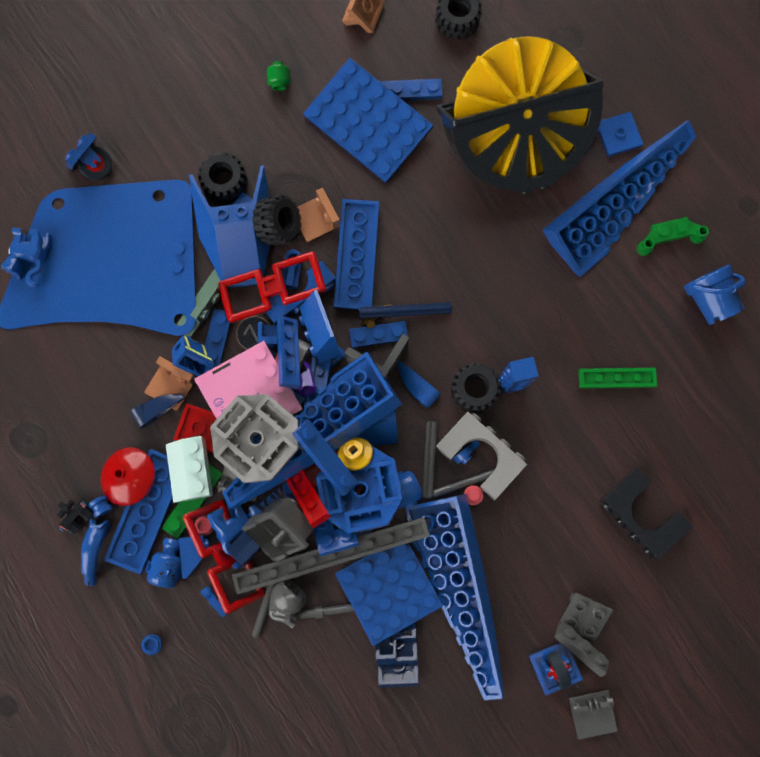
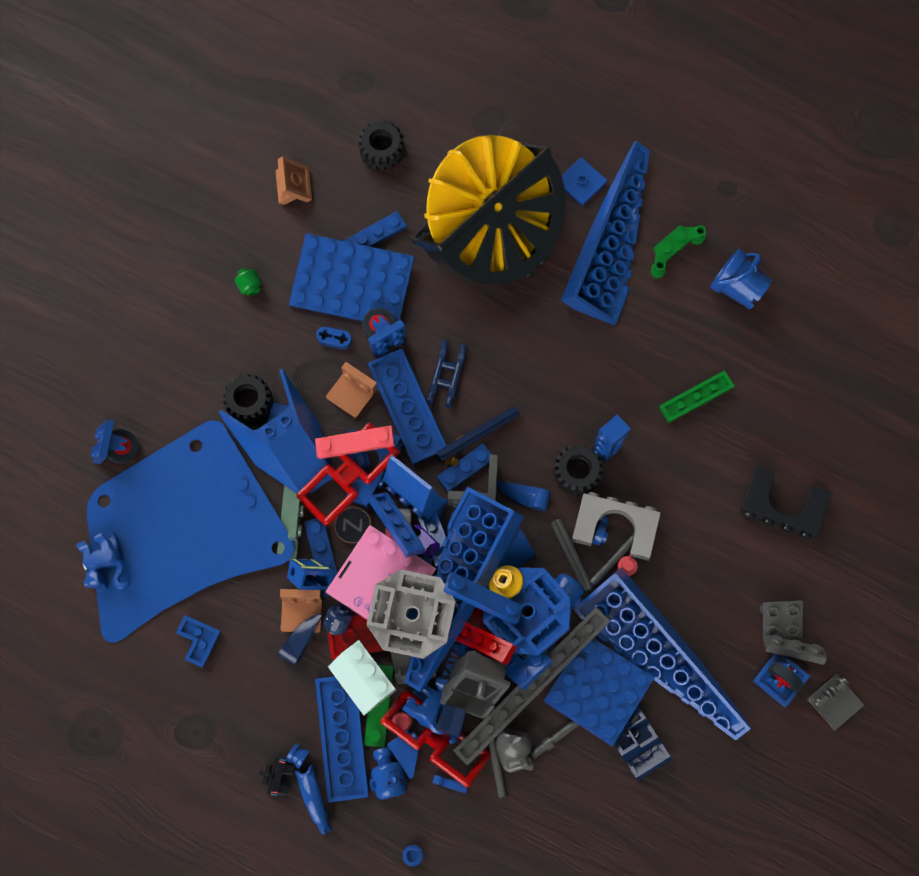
camera: 25 degrees left, 5 degrees down
red dish [101,447,155,506] -> none
black tyre [252,195,302,245] -> none
blue panel [258,322,278,348] -> none
none -> blue plate [176,615,221,668]
none -> coral plate [315,425,395,459]
none -> blue beam [316,327,352,349]
none -> dark blue head [323,604,353,635]
none -> blue plate [362,308,407,357]
none -> dark blue piece [426,340,468,408]

